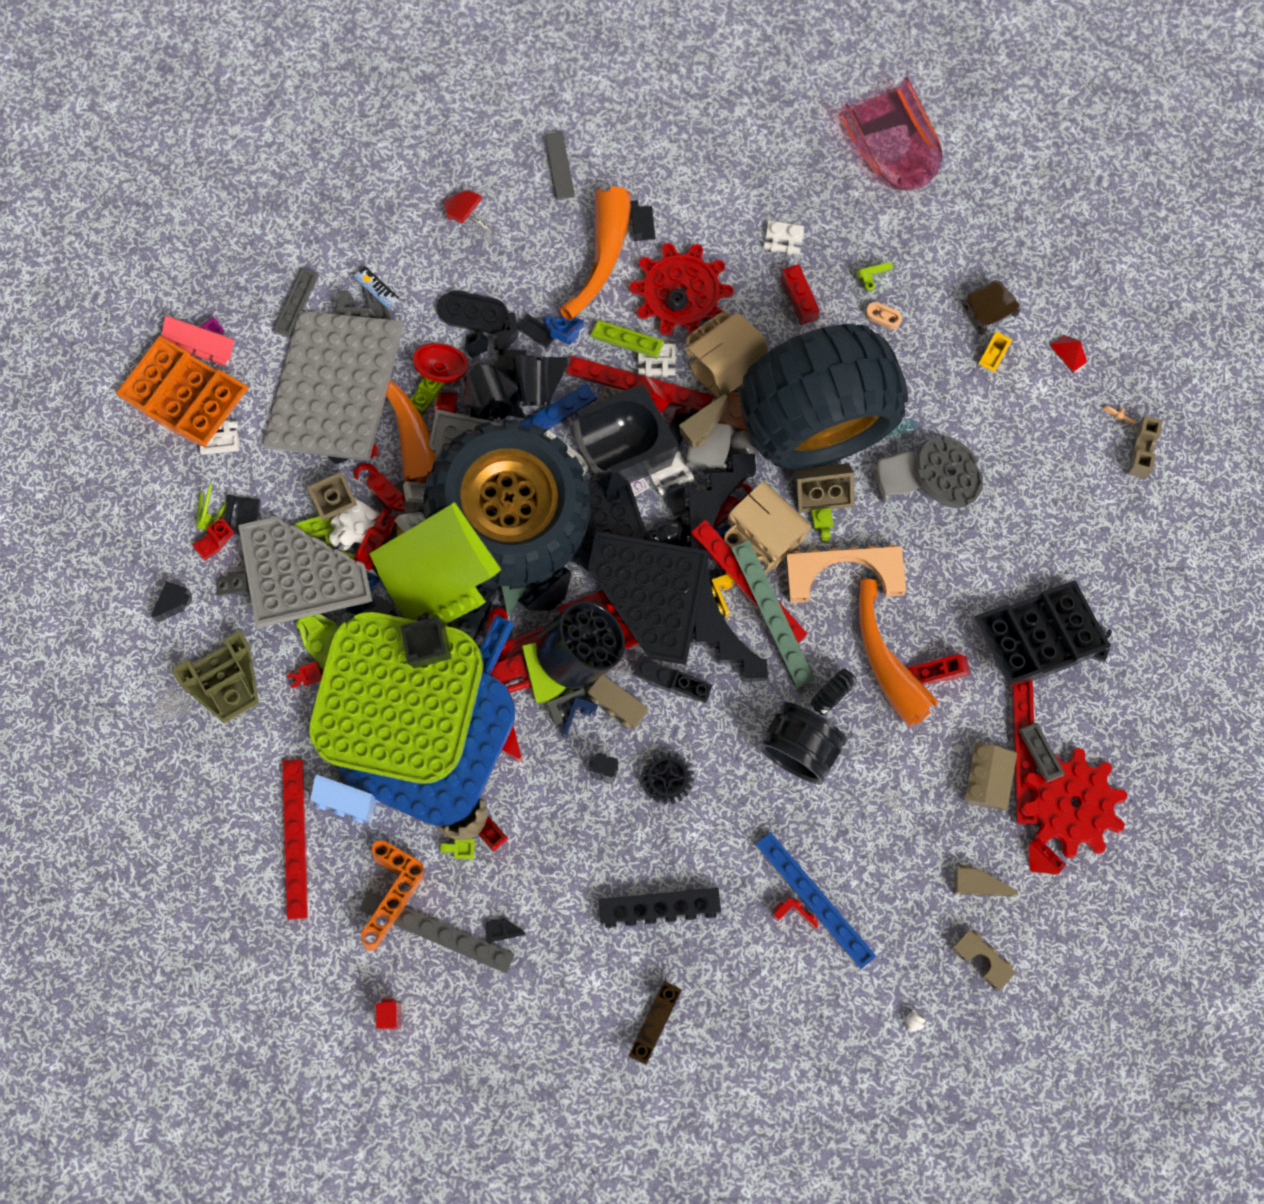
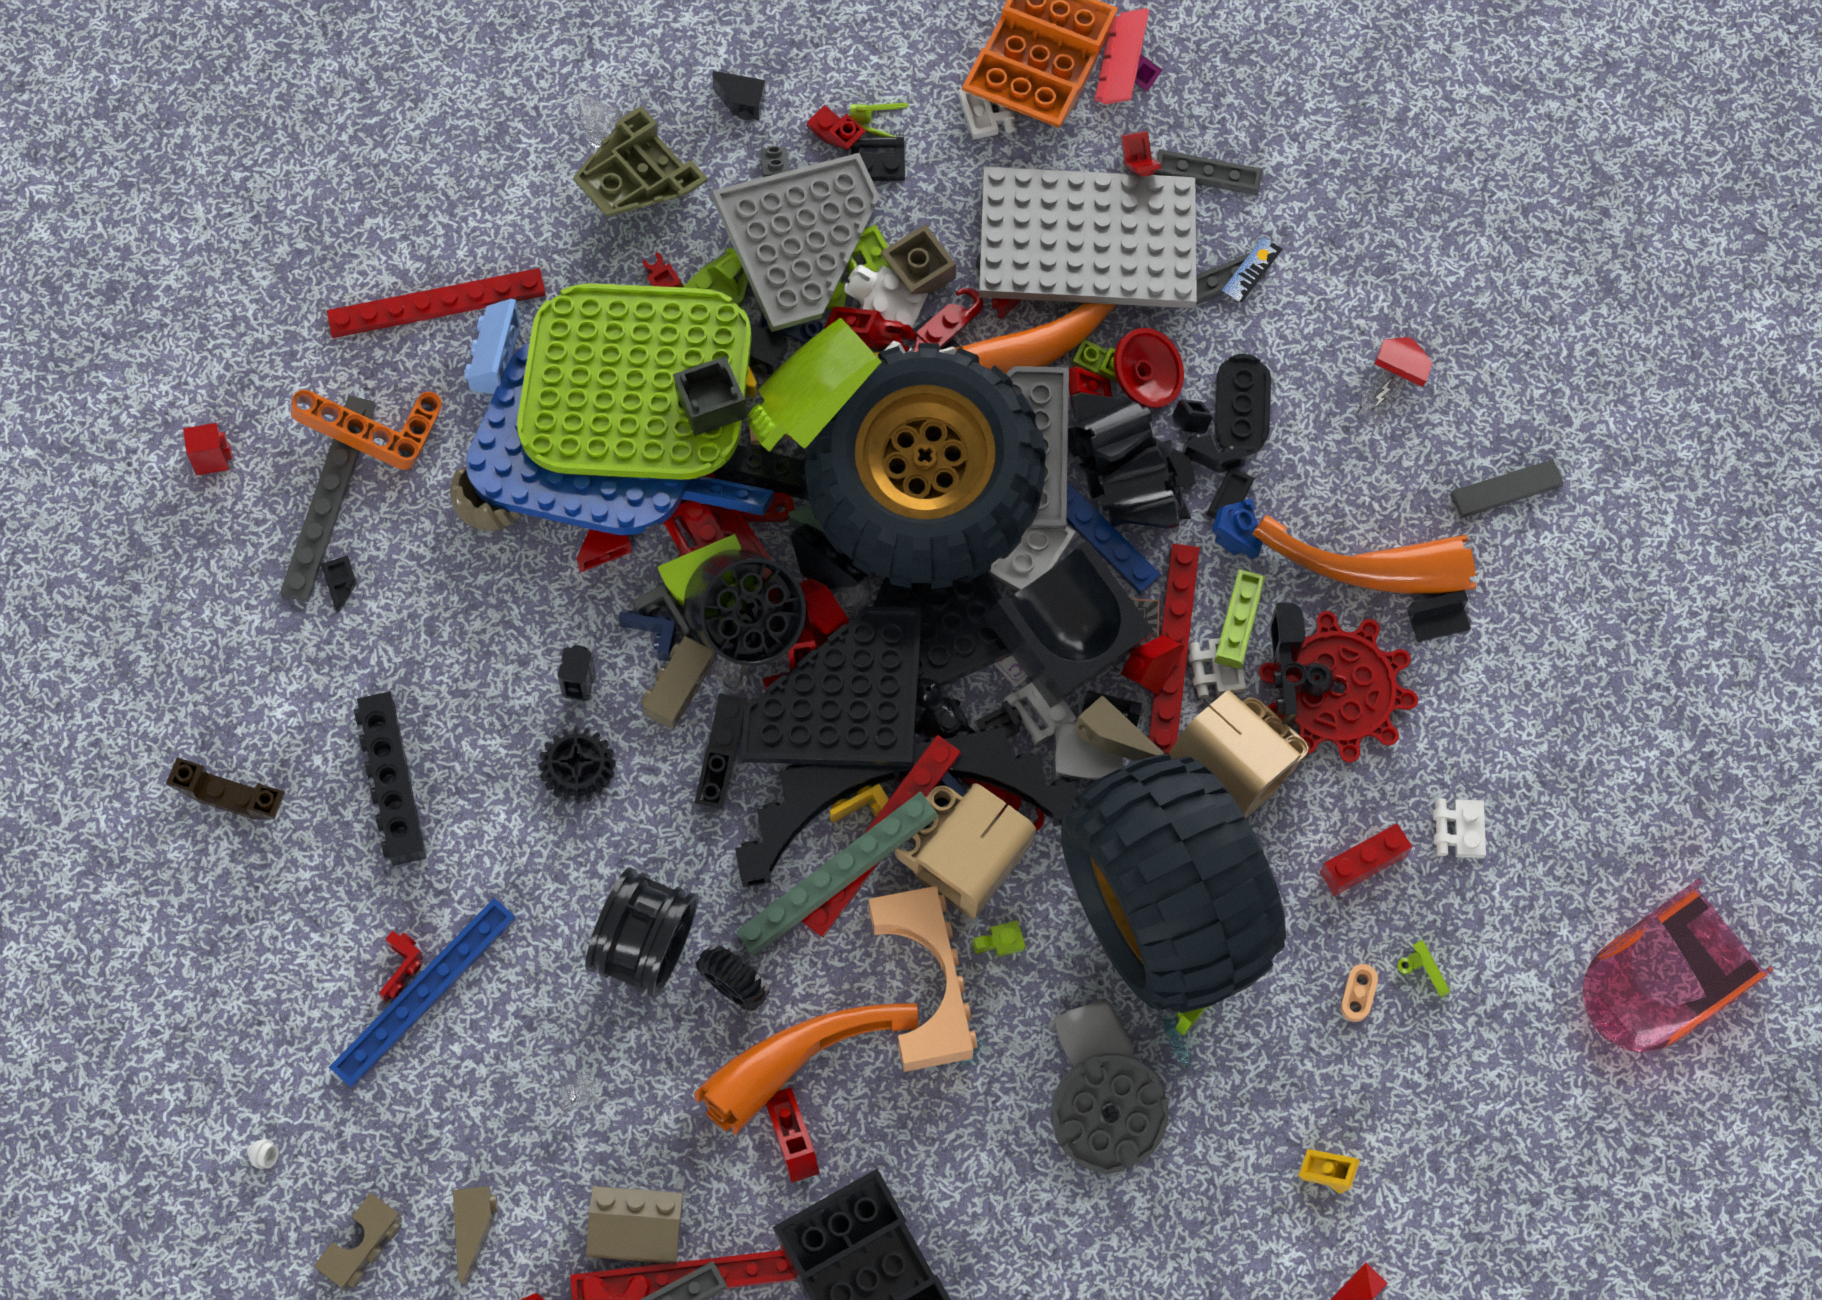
camera: 80 degrees right, 5 degrees down
dark grey bracket [336,290,377,318] -> none
lime plate [440,839,475,860] -> none
red slope [478,816,509,852] -> none
dark tan slope [793,463,854,513] -> none
dark brown piece [962,280,1021,335] -> none
none -> red slope [799,578,849,635]
none -> red bracket [1120,131,1161,176]
none -> black plate [1270,602,1307,724]

